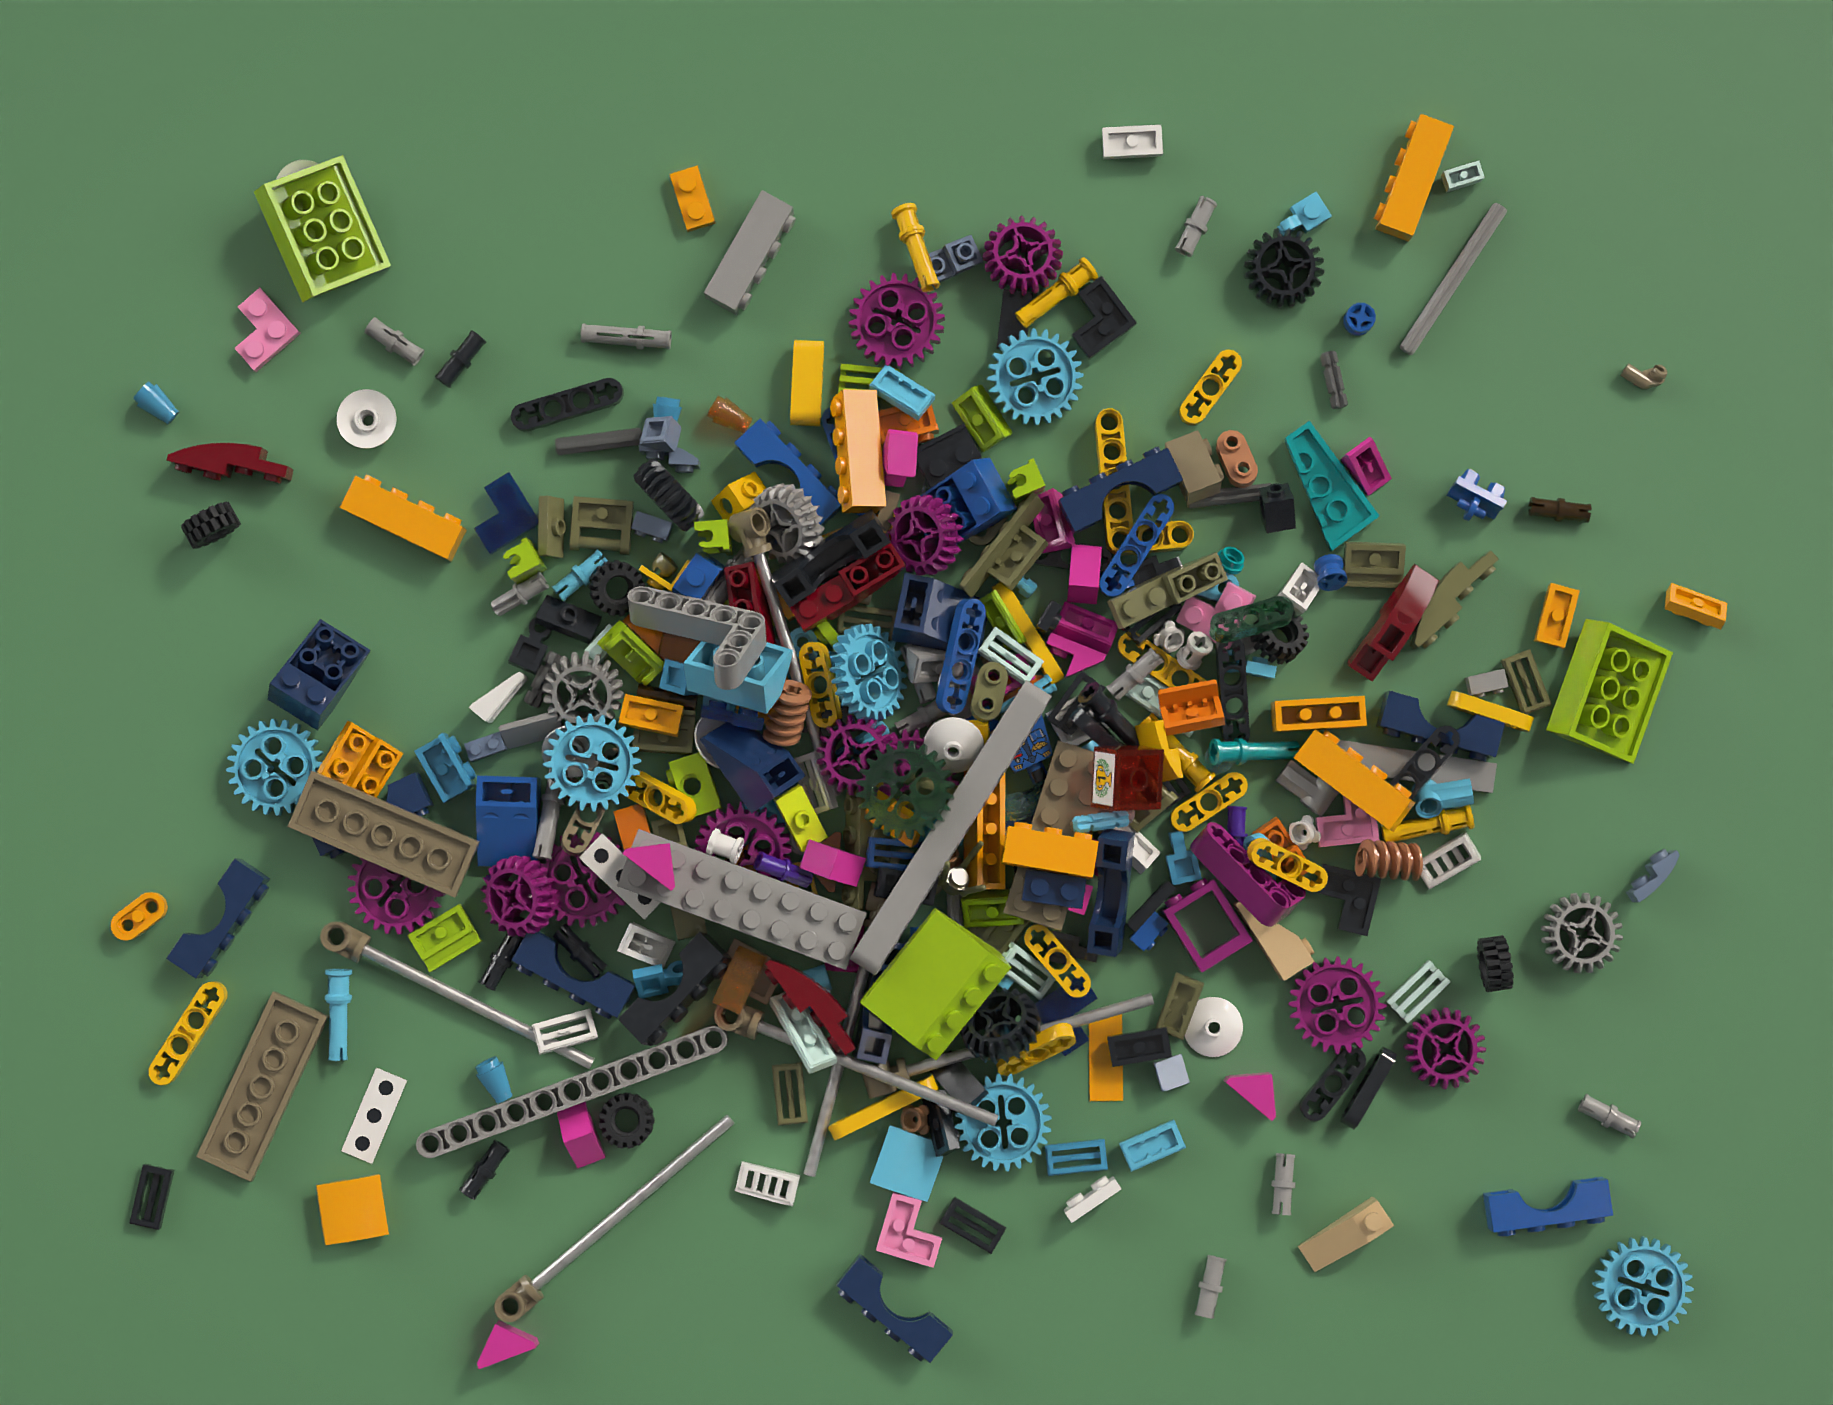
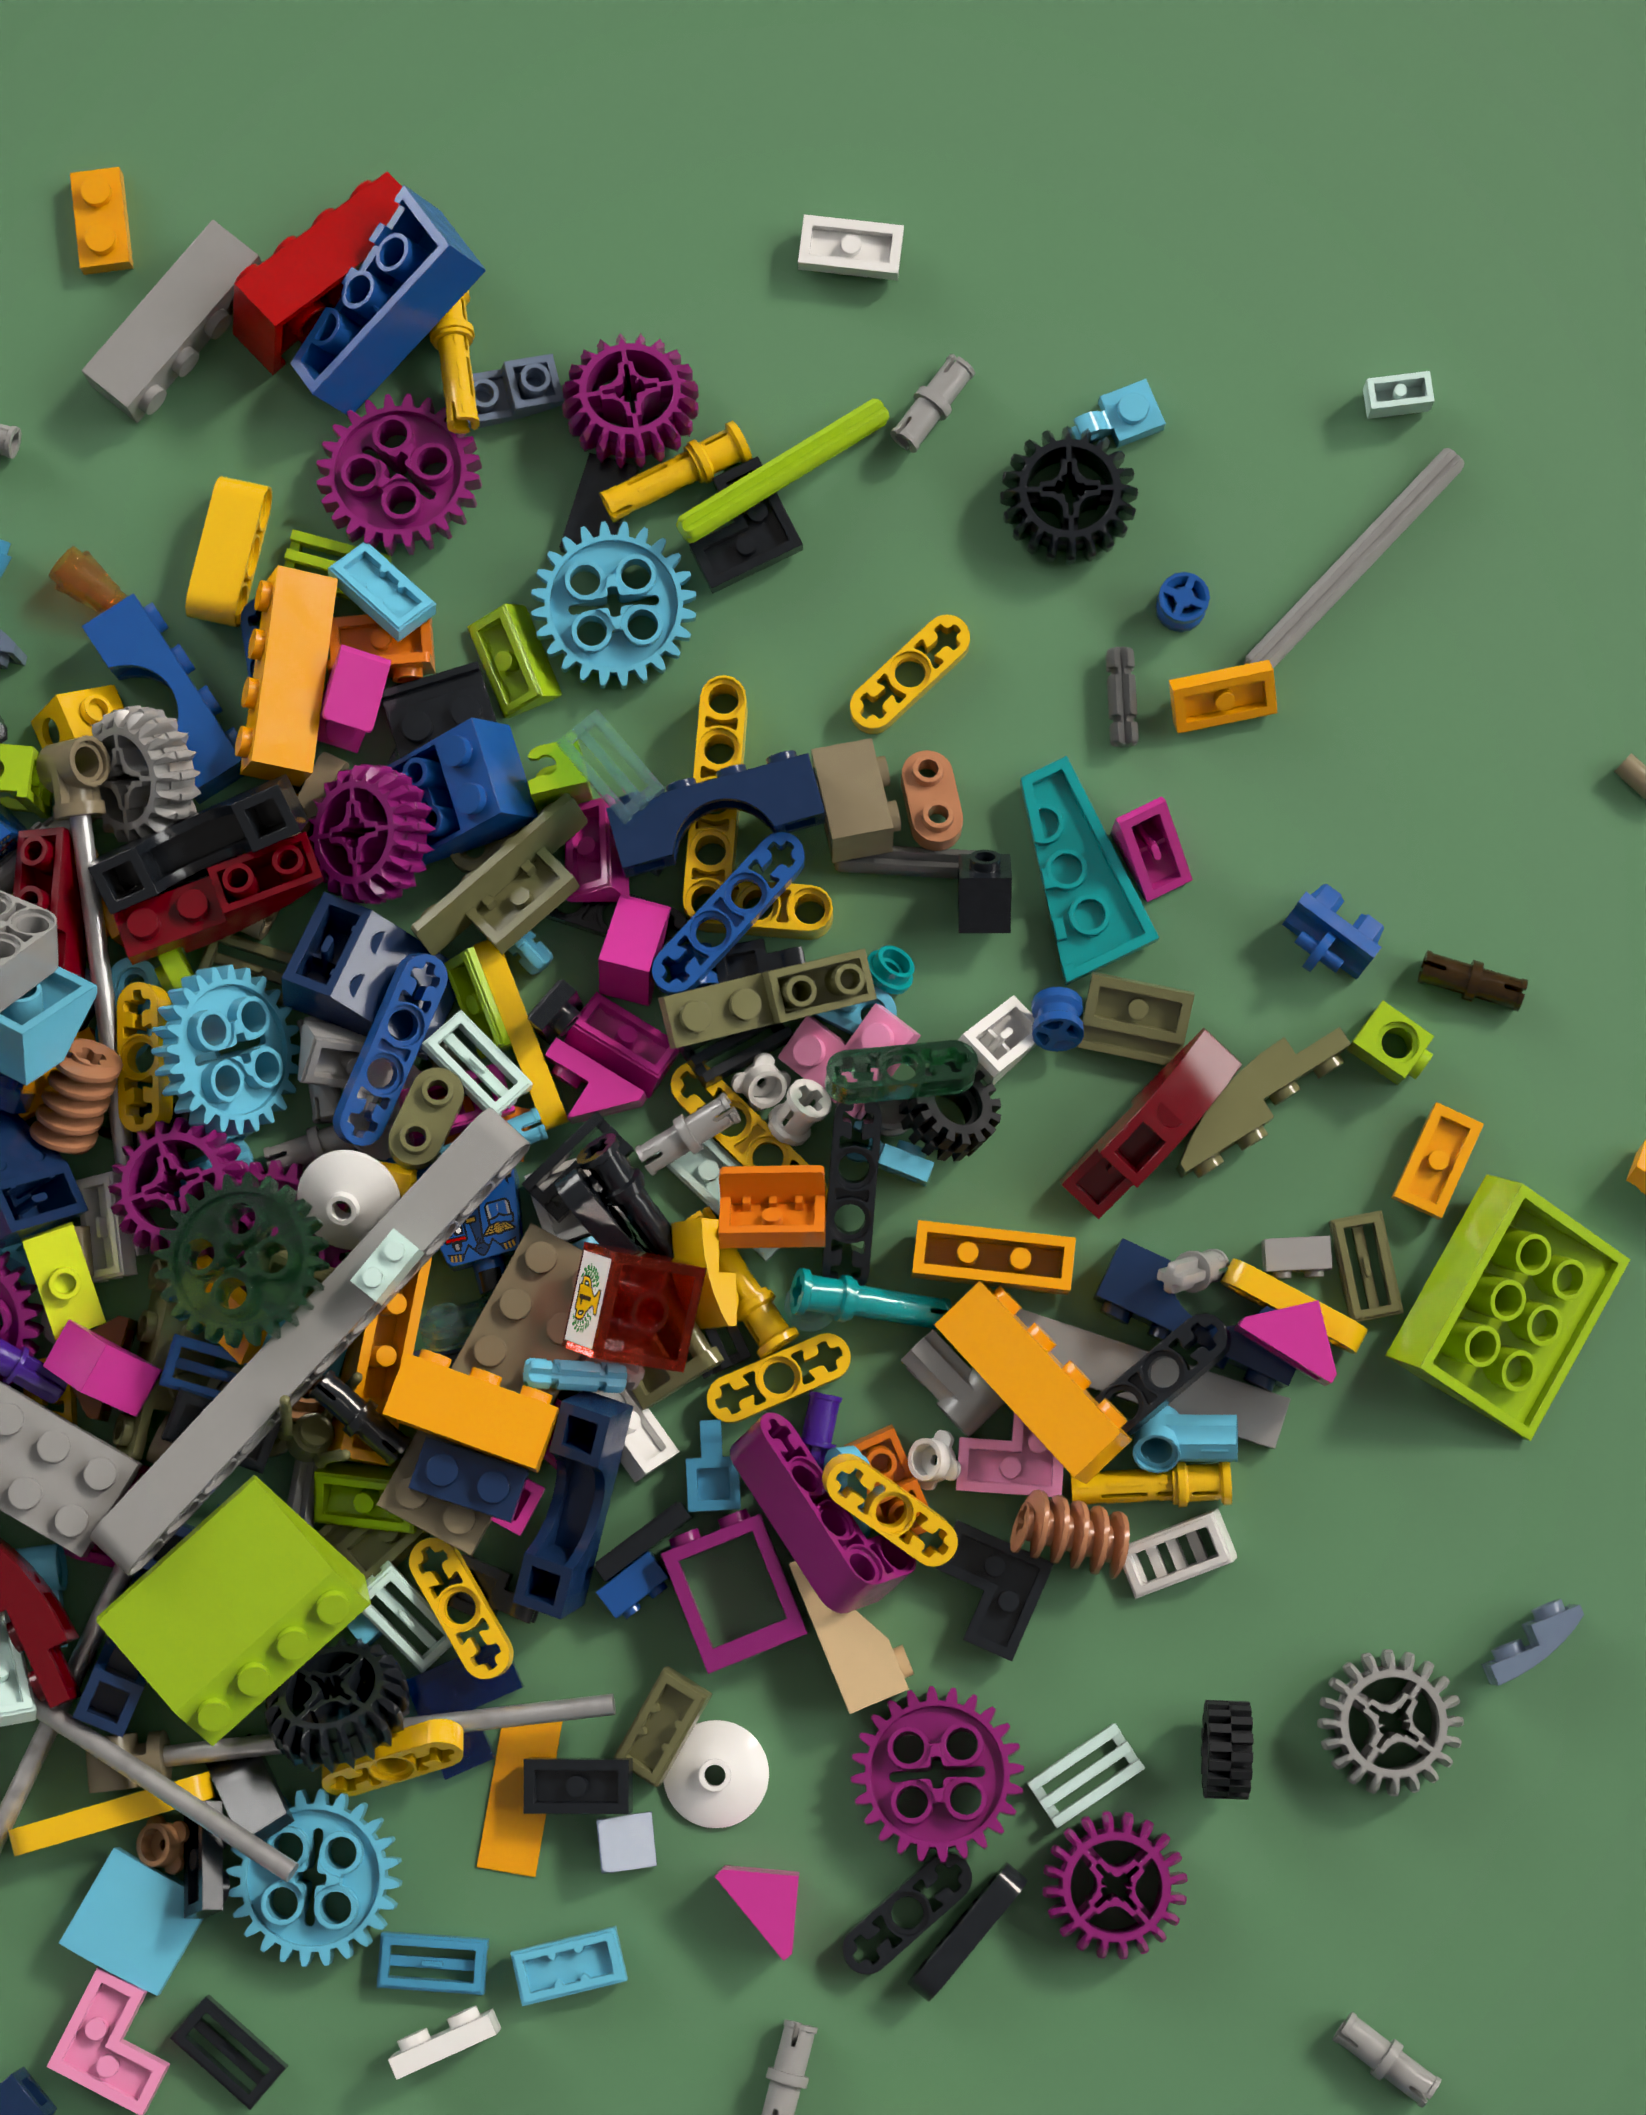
camera: 15 degrees right, 5 degrees down
light orange brick [1374,114,1454,242] -> none
none -> red wedge [233,171,402,375]
none -> blue wedge [290,185,486,416]
none -> black pin [308,1370,412,1466]
none -> light aqua piece [350,1228,424,1305]
none -> clear light blue tile [557,709,665,824]
none -> lime axle [676,398,890,543]
none -> light grey axle [1157,1248,1230,1294]
none -> light orange plate [1169,660,1278,734]
none -> dark pink slope [1234,1300,1337,1386]
none -> lime brick [1346,1000,1435,1085]

